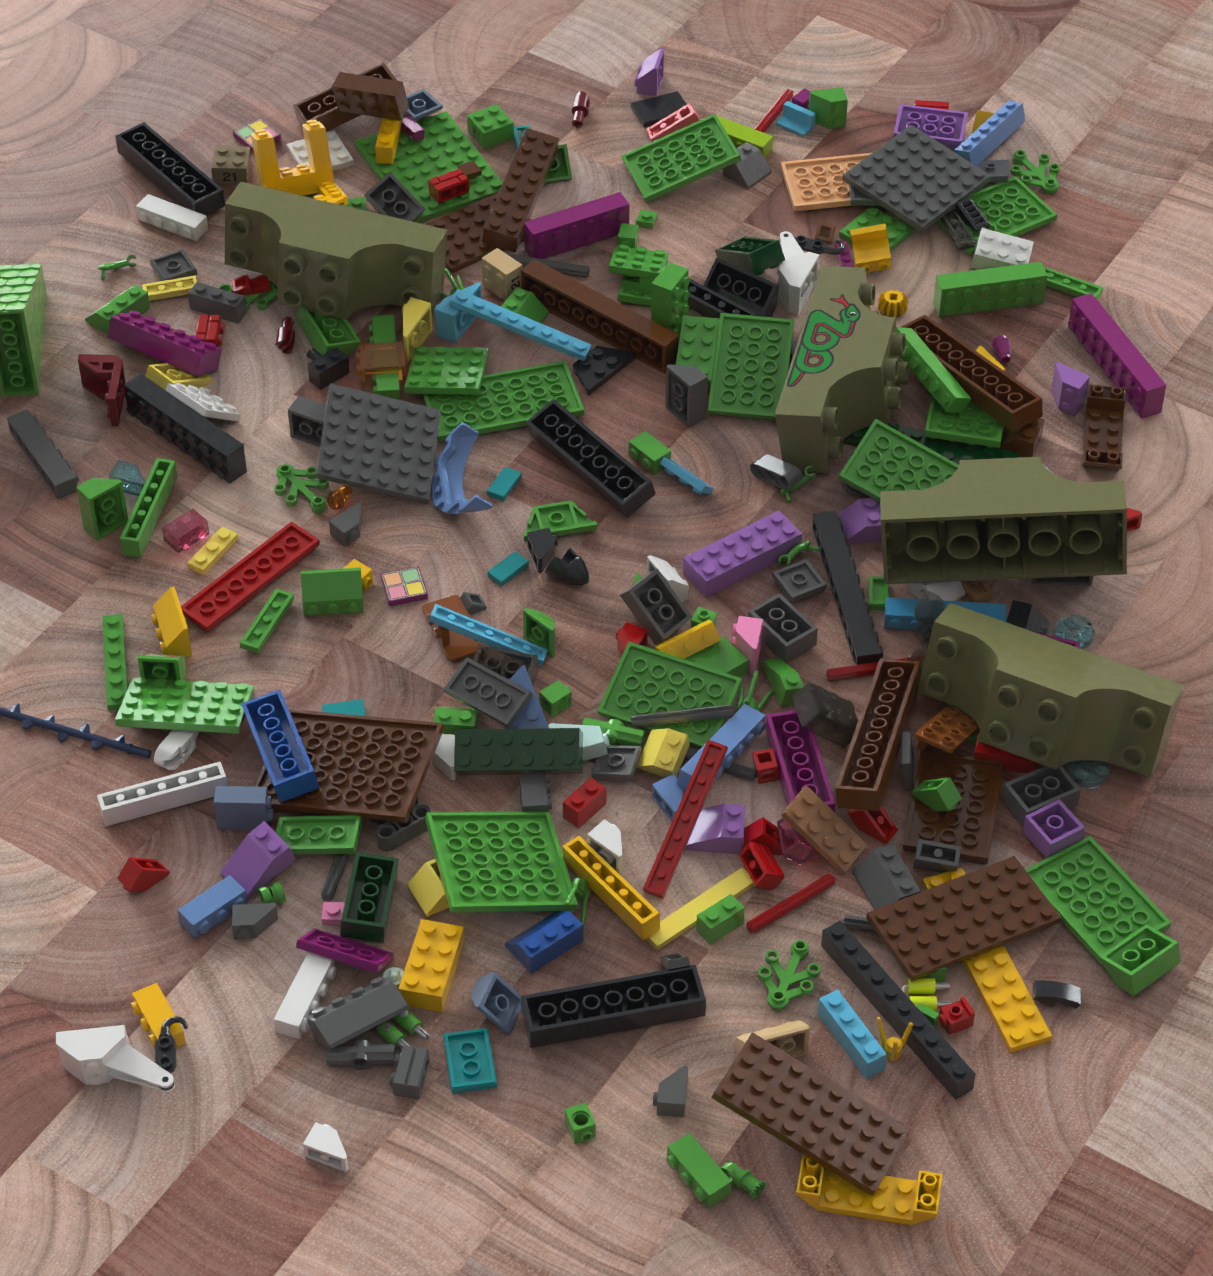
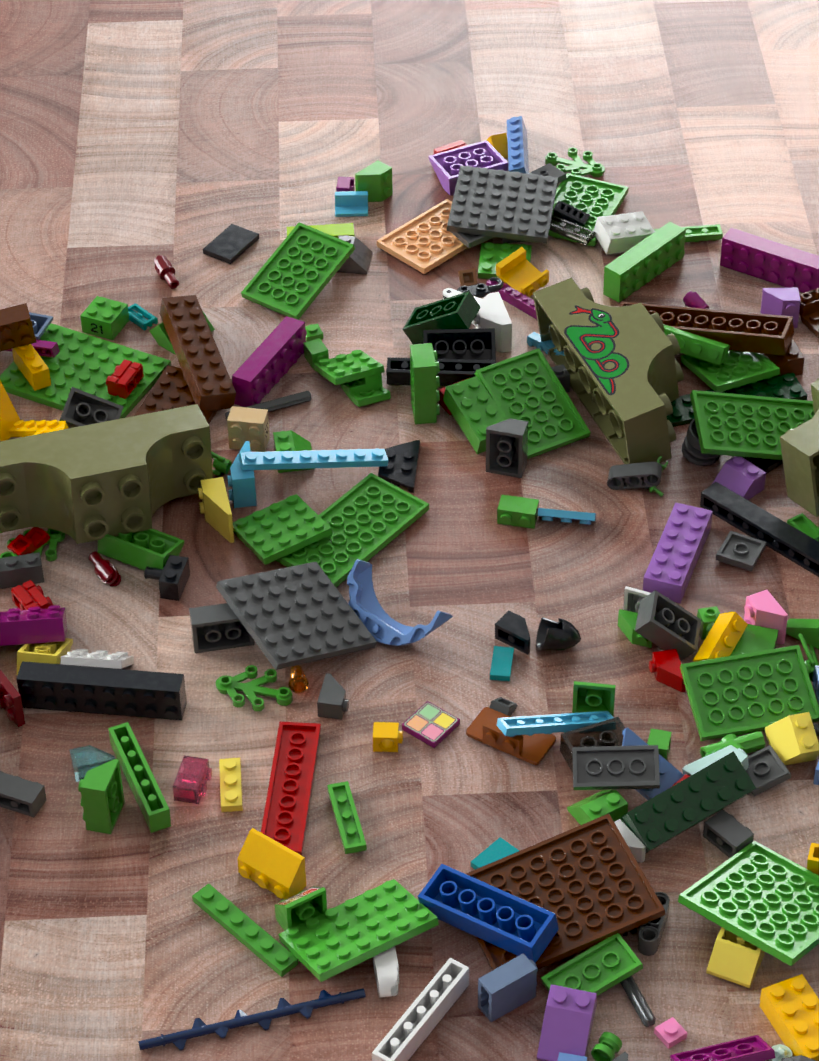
camera: 35 degrees left, 5 degrees down
bright green slope [301,568,364,616] -> none
dark green brick [340,852,399,943] -> none
clear orange panel [356,341,406,382] -> none
bright green brick [369,315,400,400] -> none
reddish brown tile [458,161,481,179] -> none
teal tile [487,467,522,501] -> none
reddish brown brick [521,259,679,374] -> none
bright green wing [523,501,597,542] -> none
black brick [525,399,656,518] -> none
red brick [563,777,607,829] -> none
dark grey axle [631,704,733,728] -> none
medium lavender slope [635,48,664,96] -> none
coral slope [646,103,701,142] -> none
dark grey brick [748,593,818,662] -> none
red axle [754,89,794,133] -> none
bright green piece [779,541,820,567] -> none

